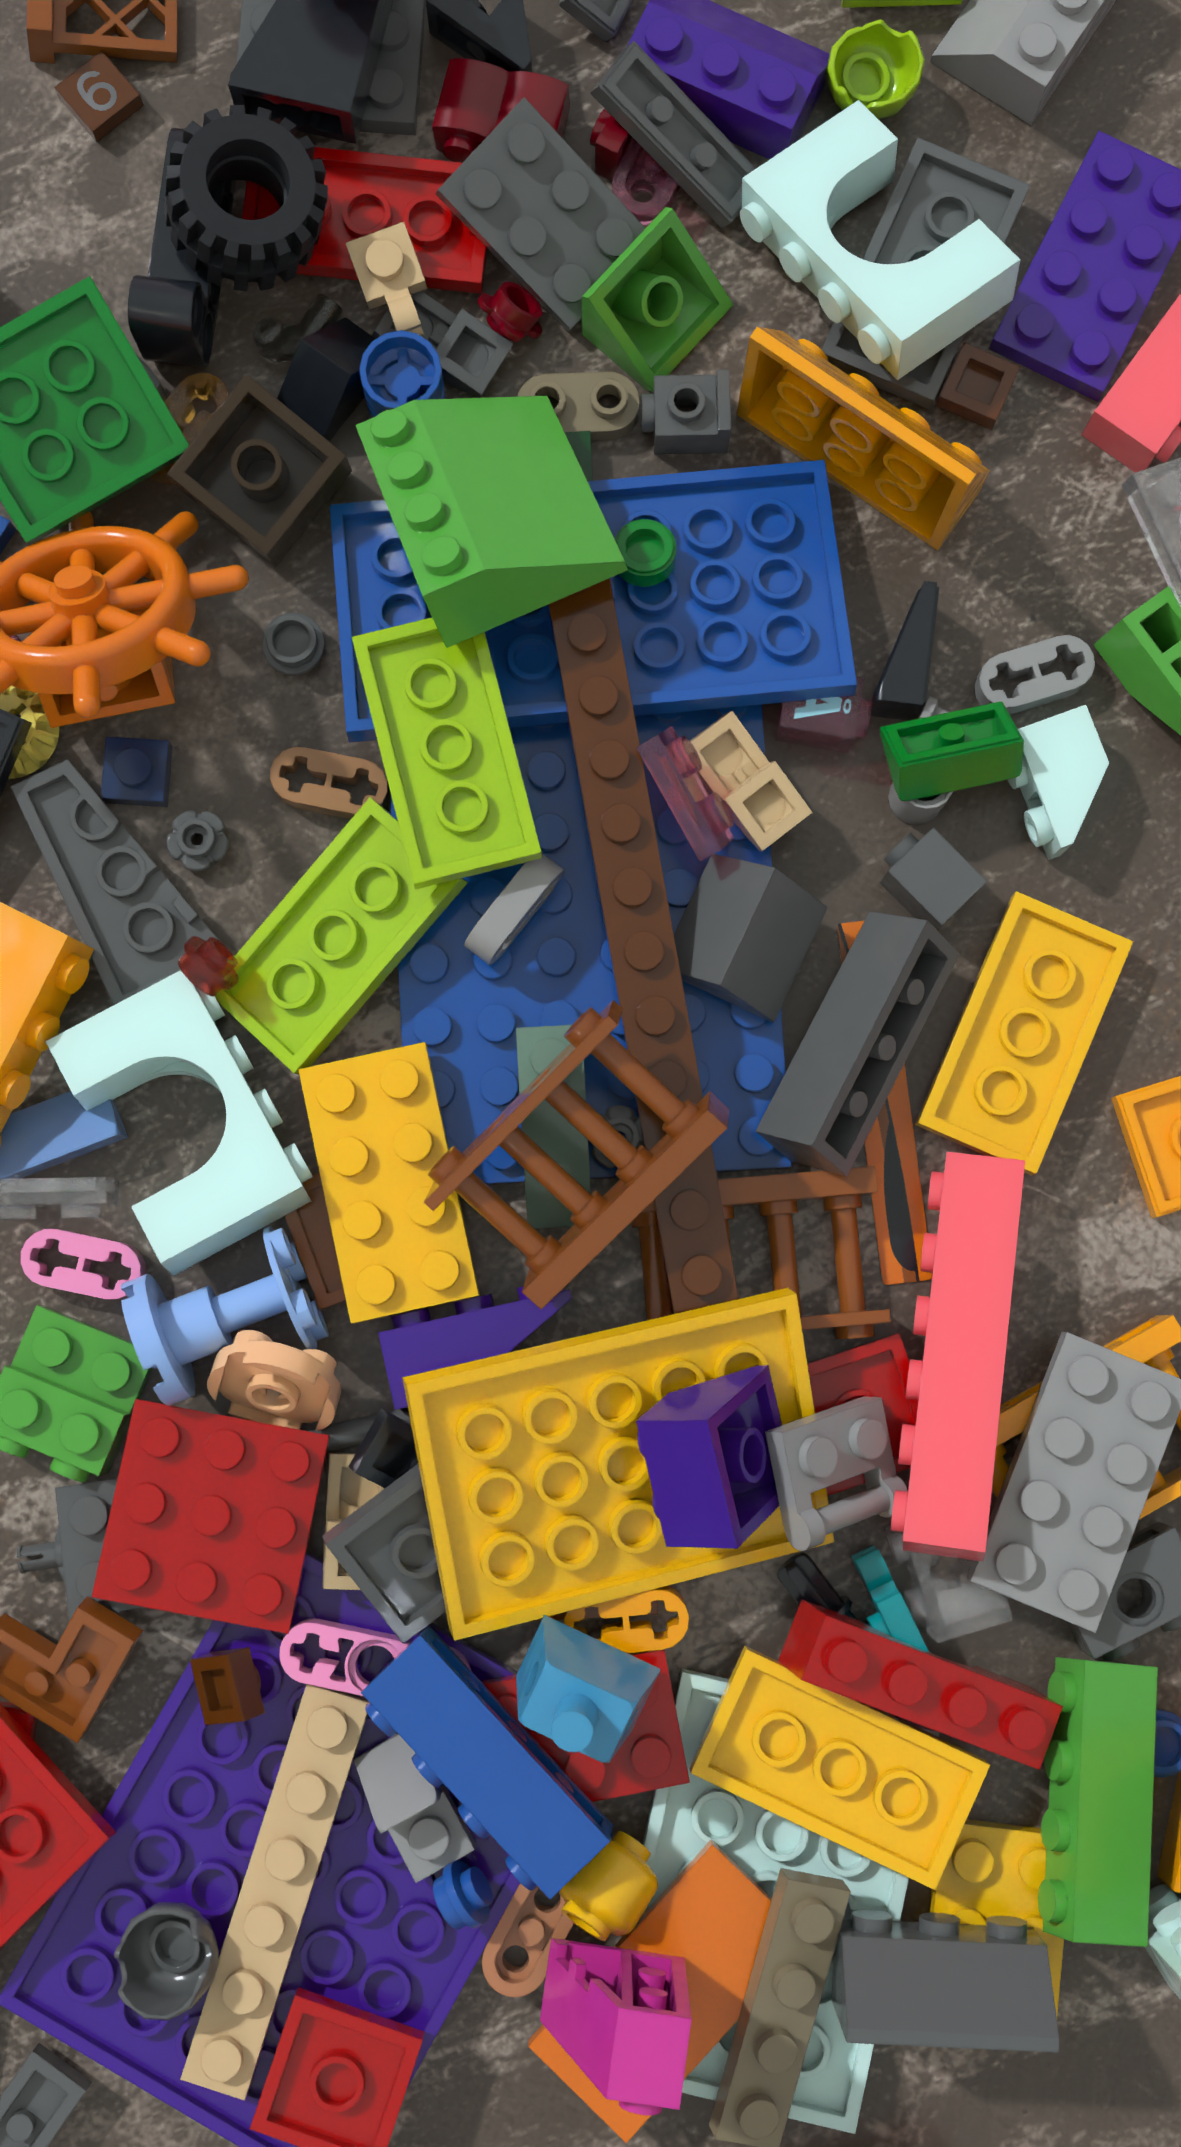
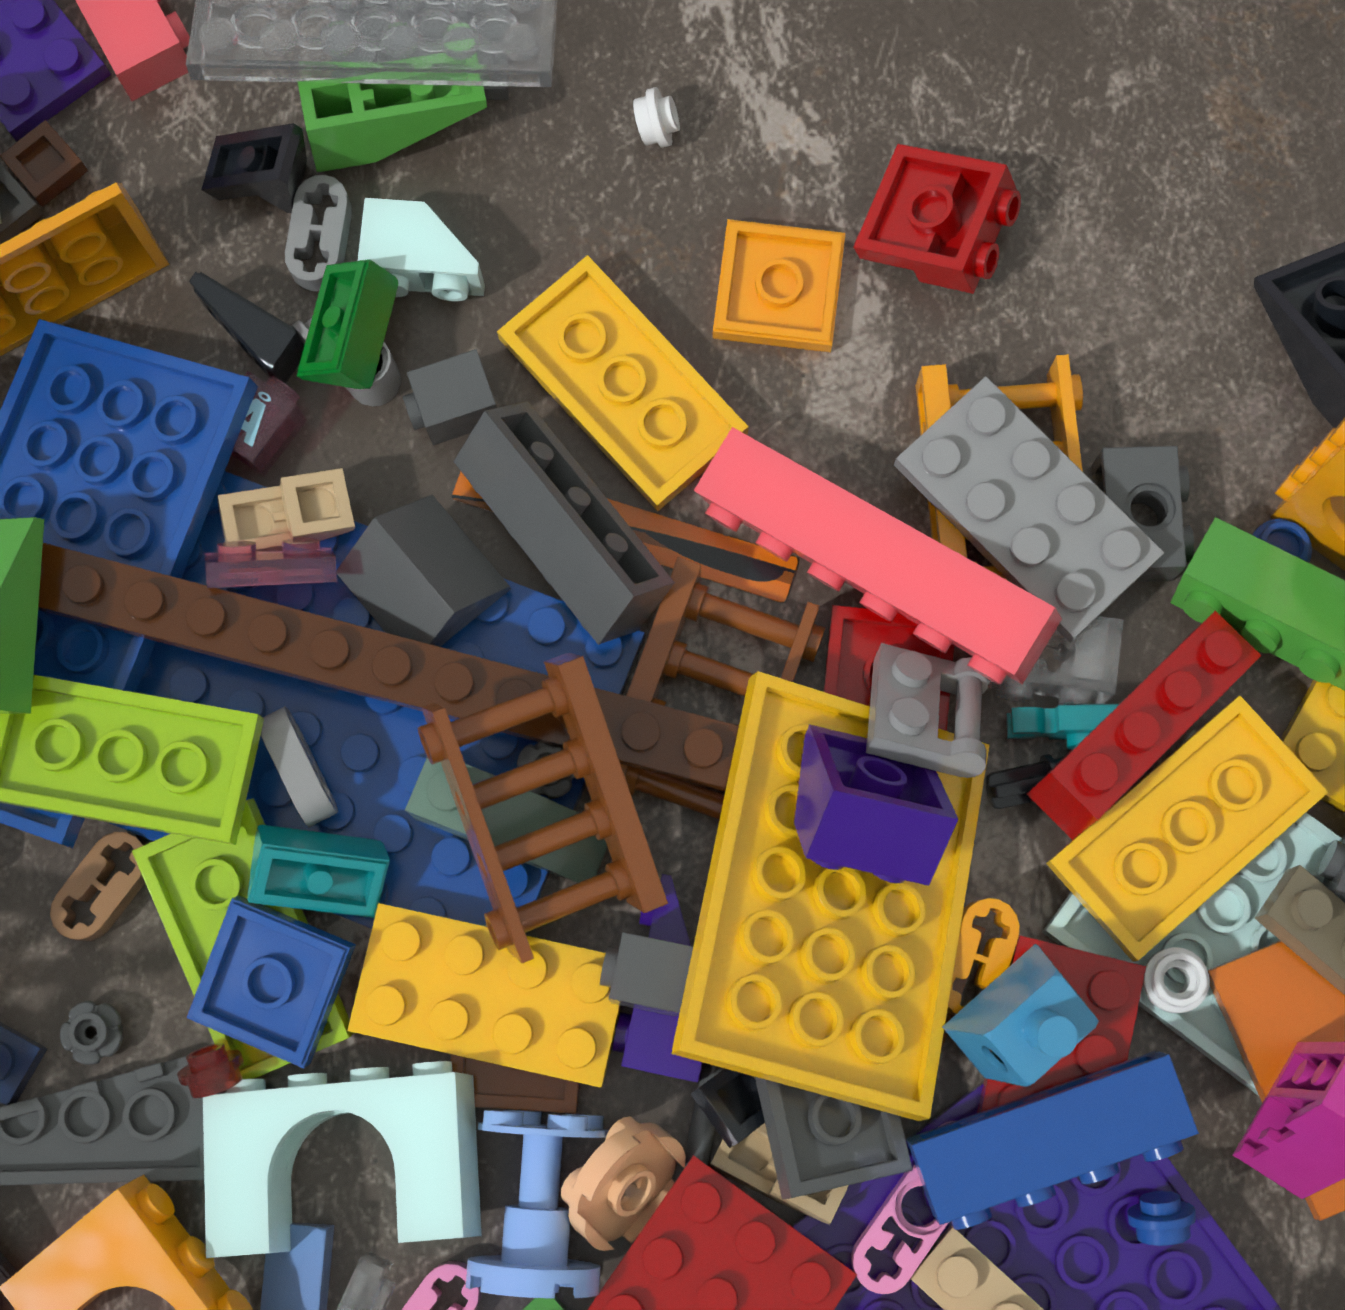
camera: 60 degrees left, 5 degrees down
light grey slope [354,1734,476,1883] -> none
nougat plate [482,1883,574,1997] -> none
yellow head [559,1831,658,1941] -> none
green tile [615,519,676,587] -> none
none -> blue tile [187,895,356,1068]
none -> black slope [201,123,307,213]
none -> teal slope [247,825,390,918]
none -> dark grey brick [600,932,693,1017]
none -> white plate [1143,947,1210,1013]

